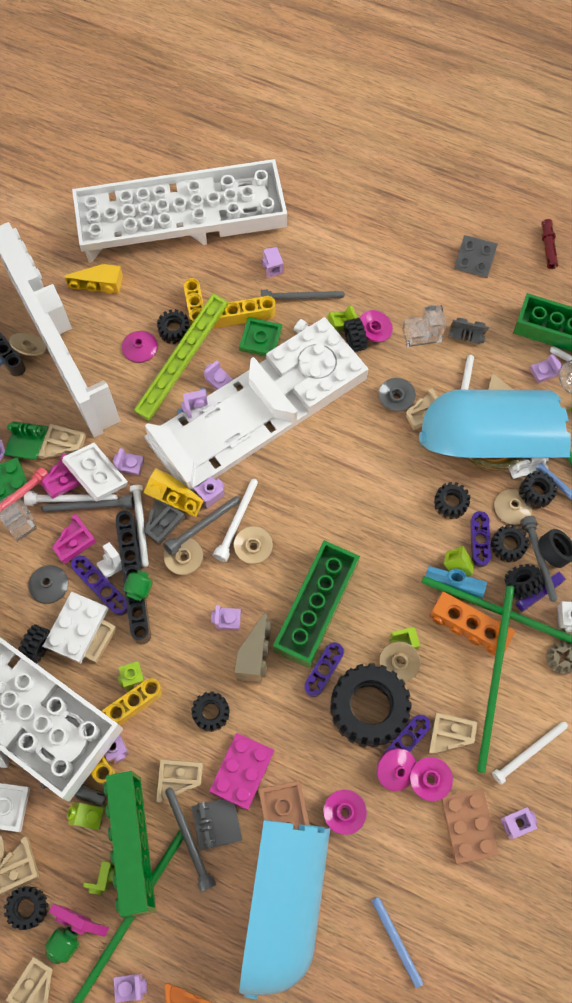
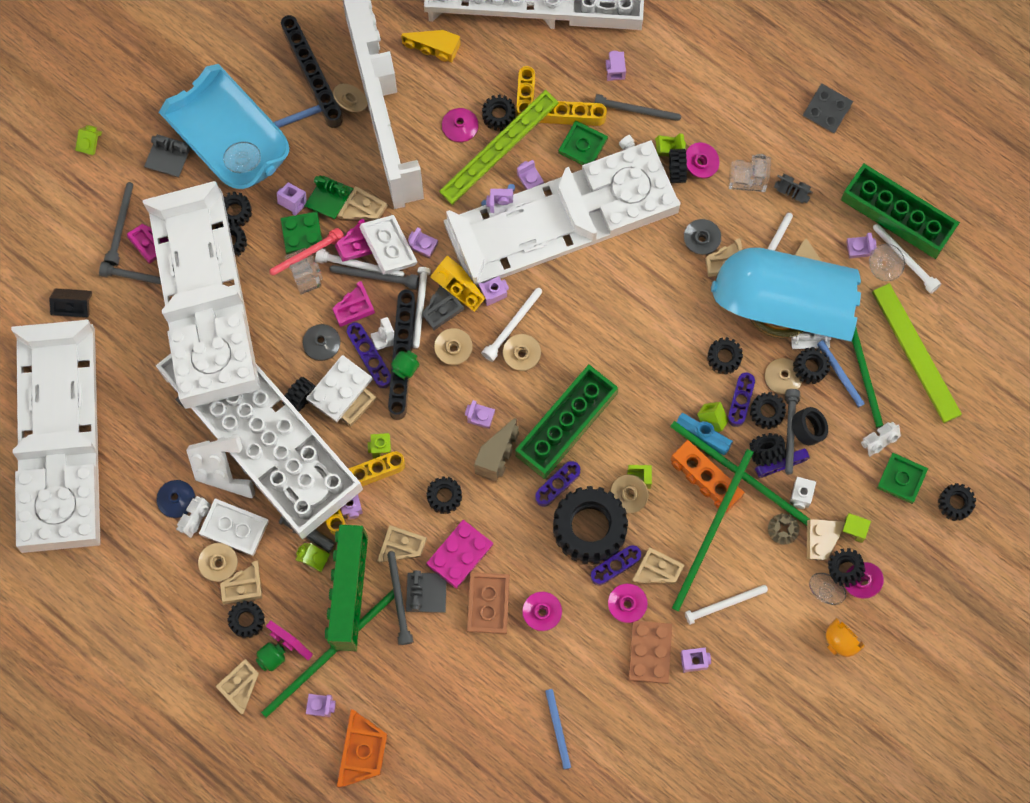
camera: 15 degrees right, 5 degrees up
lime bracket [83,861,116,895] -> none
dark grey piece [163,496,240,556] -> none
medium azure panel [239,820,330,999] -> none
dark pink dish [377,748,416,791] -> none
dark red pin [541,219,559,269] -> none

